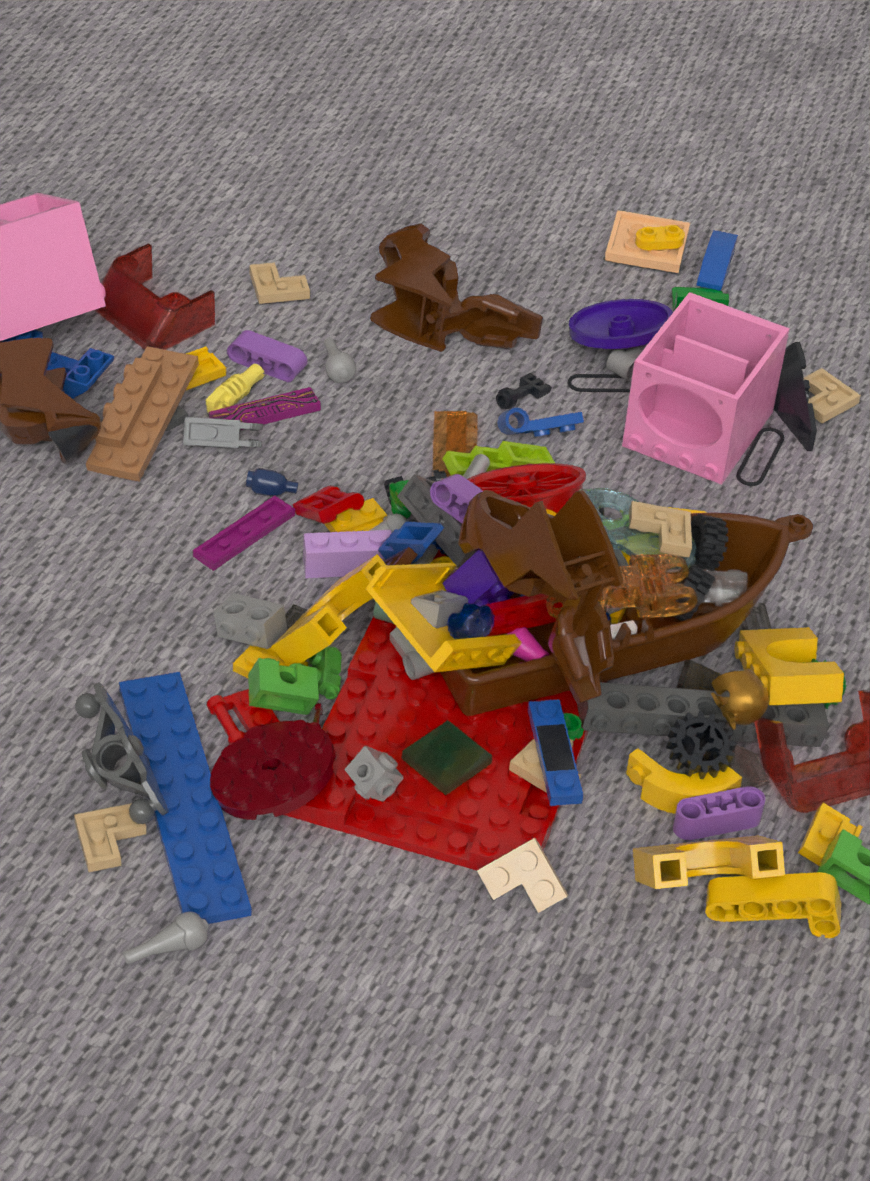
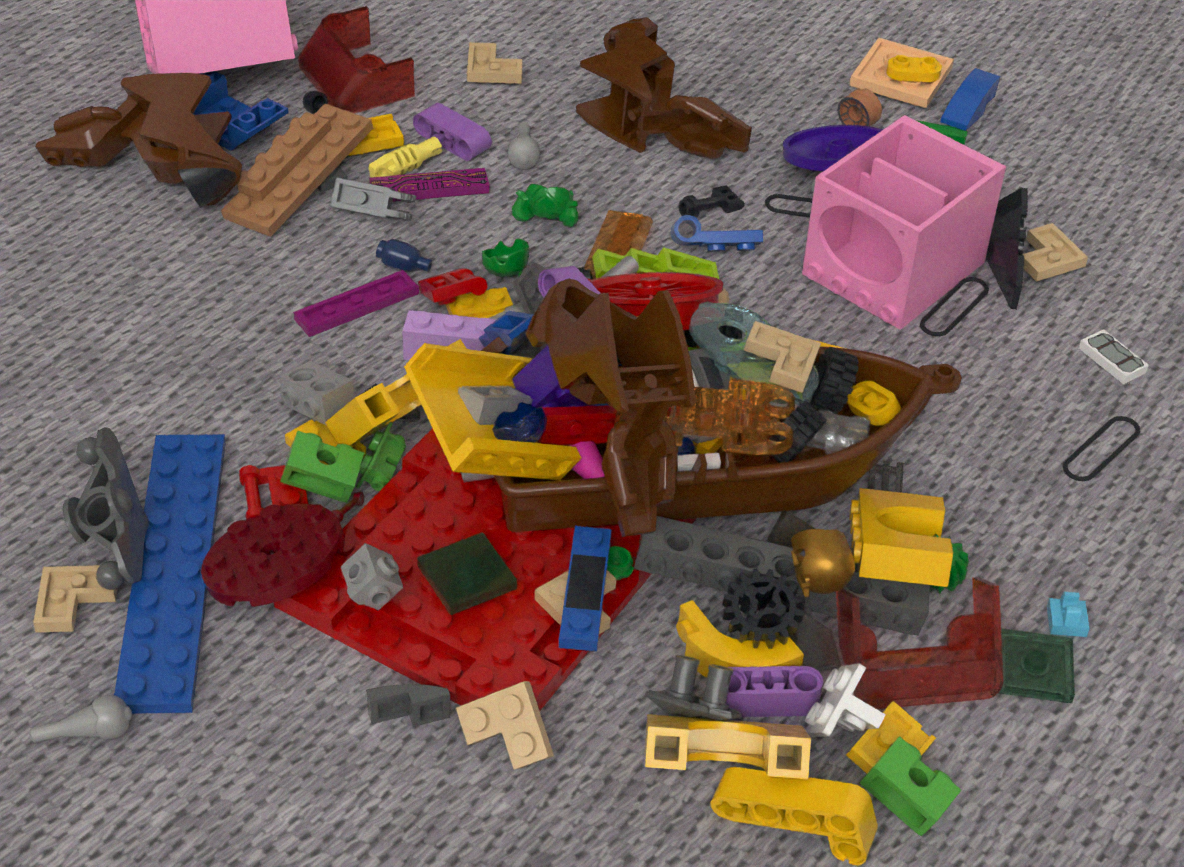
camera: 15 degrees right, 0 degrees up
none -> black hinge [303,91,328,114]
none -> dark grey slope [366,684,450,727]
none -> green hair [482,238,529,277]
none -> green hair [512,184,578,228]
none -> dark grey connector [645,655,742,721]
none -> white bracket [805,663,886,737]
none -> nougat wheel [837,88,882,126]
none -> yellow plate [847,381,901,426]

